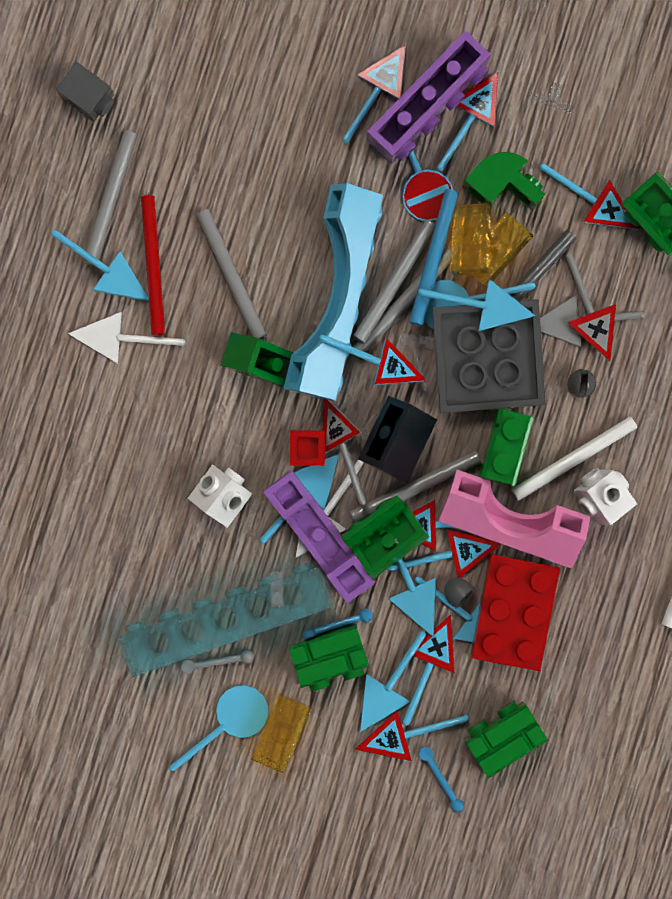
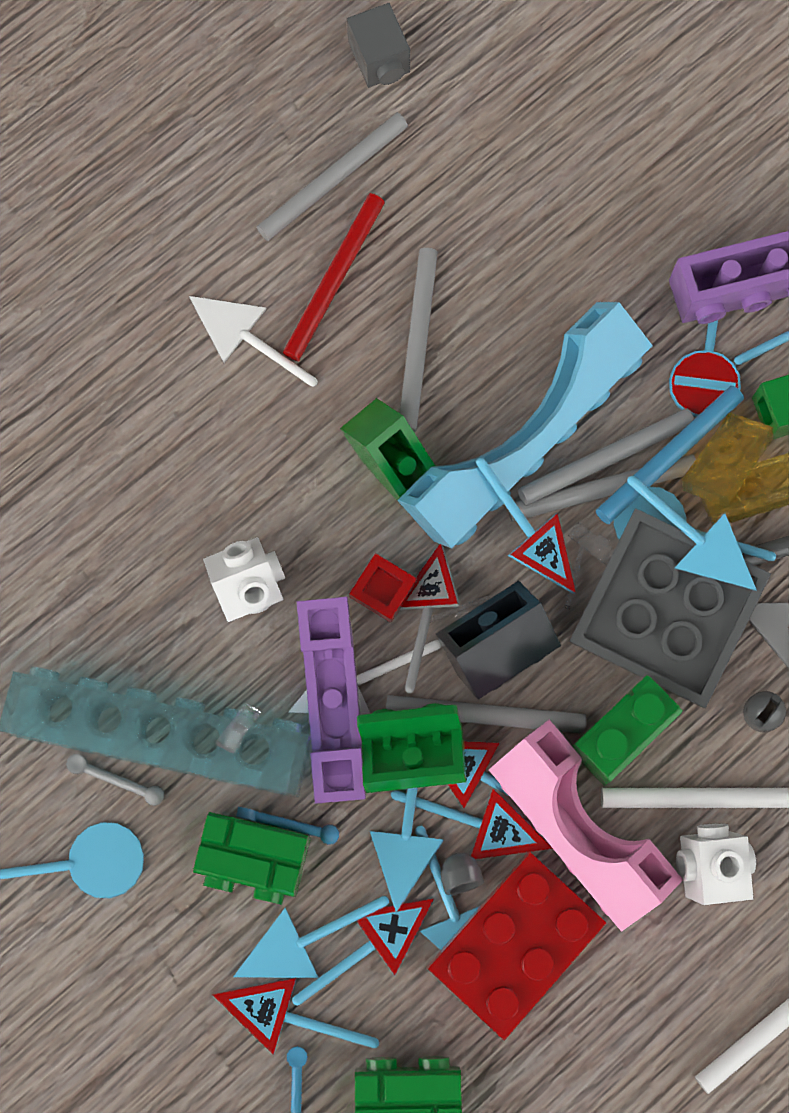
camera: 30 degrees right, 10 degrees down
medium azure piece [51,230,149,301] -> none
clear yellow plate [251,693,312,774] -> none
medium azure piece [260,454,339,544] -> none
piece [343,44,406,143] -> none

